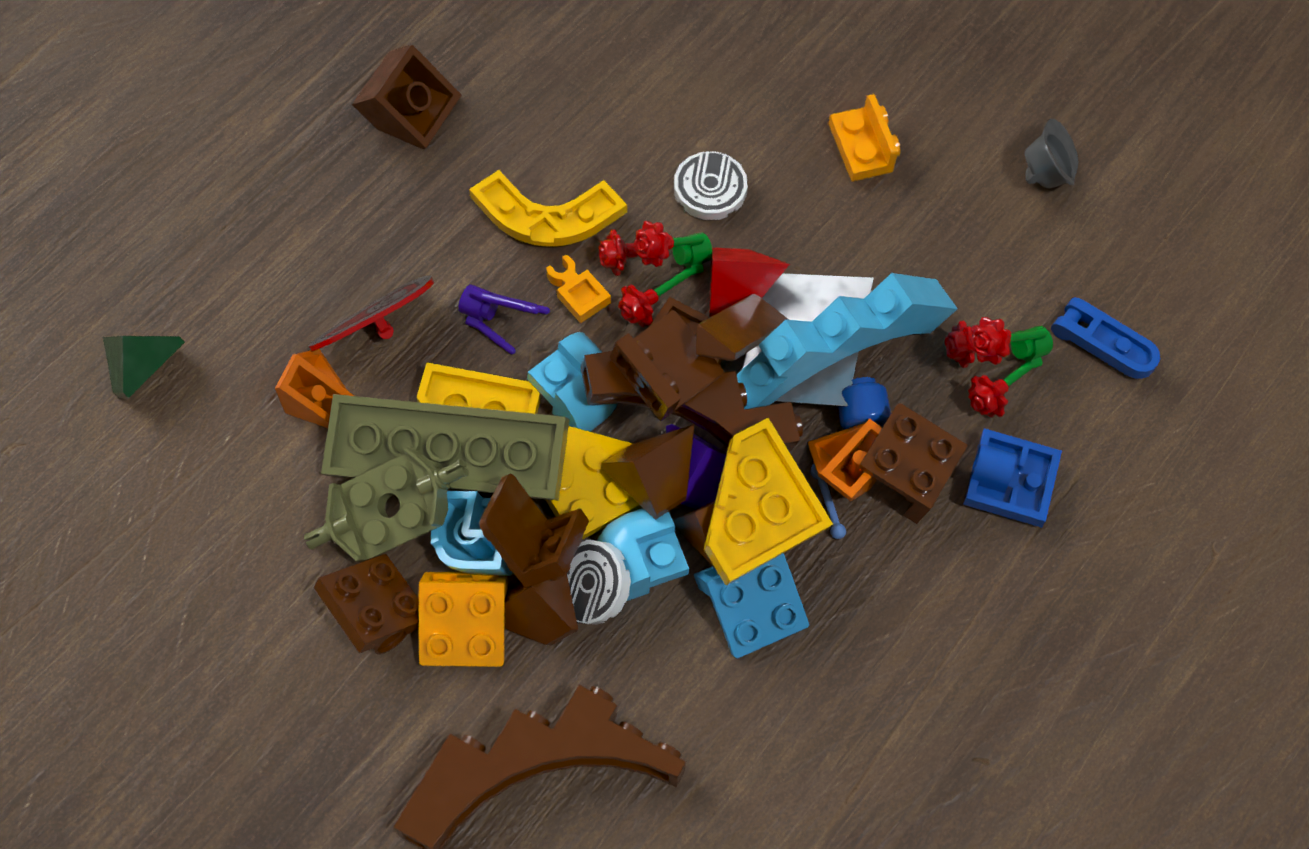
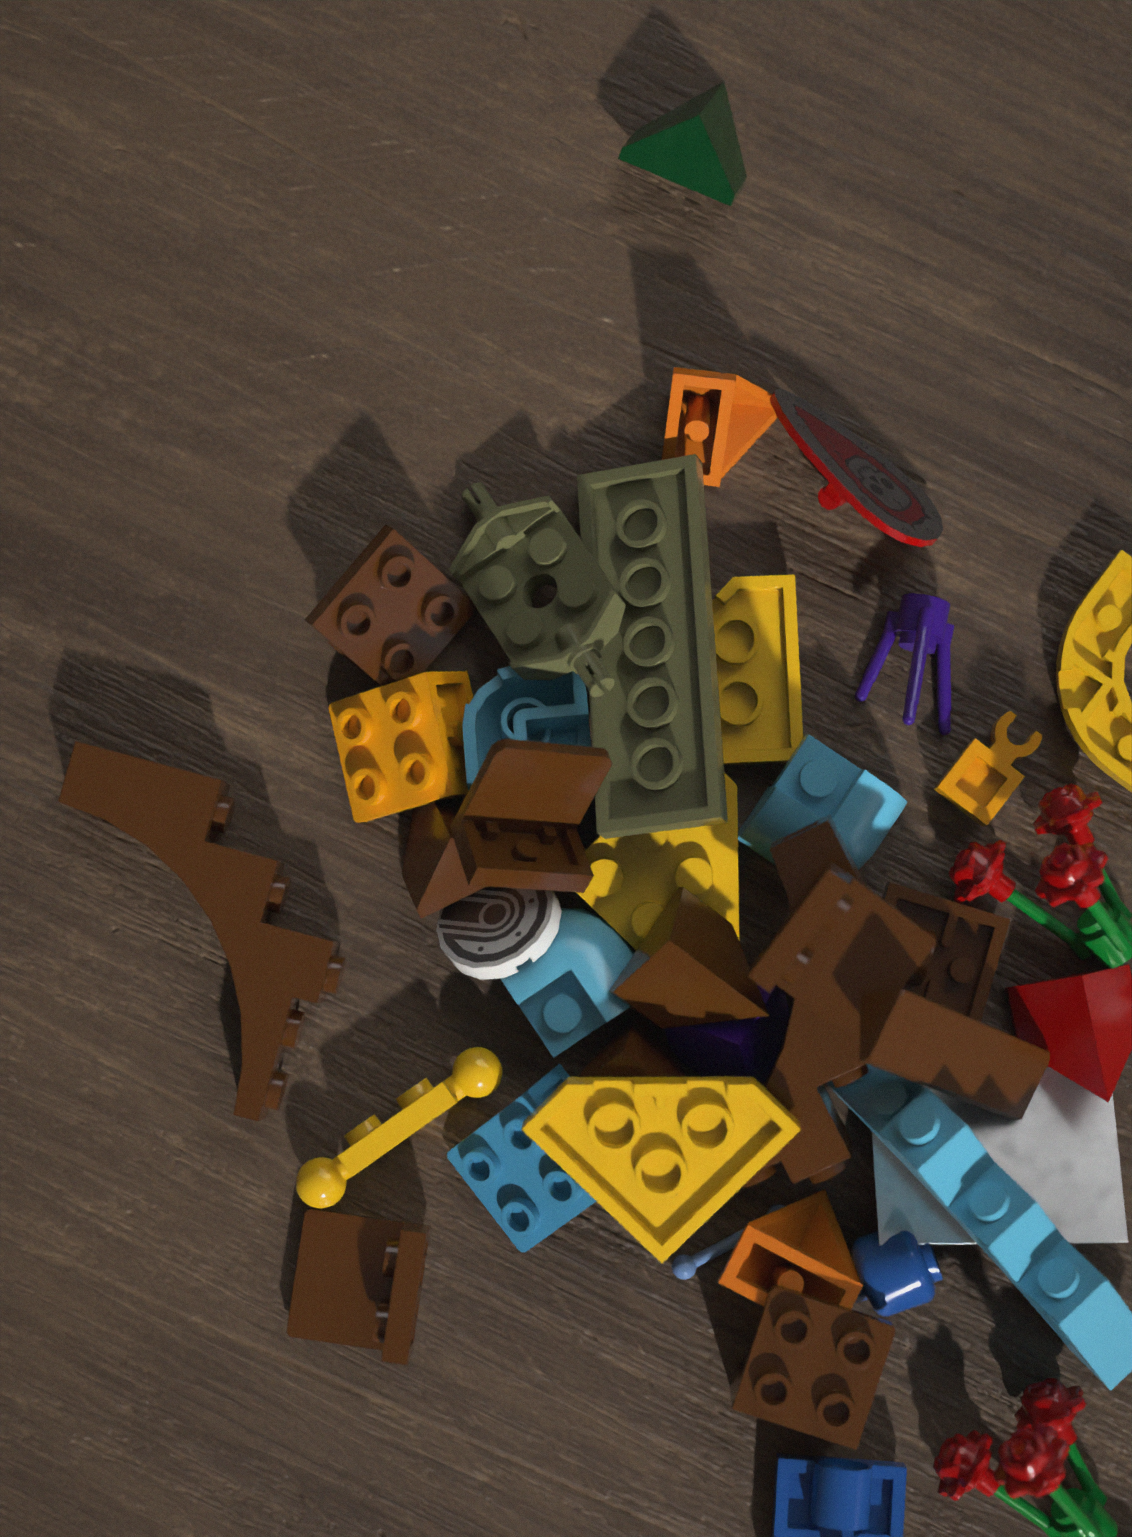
camera: 80 degrees right, 20 degrees up
none -> reddish brown bracket [286,1208,431,1365]
none -> yellow plate [296,1047,503,1208]

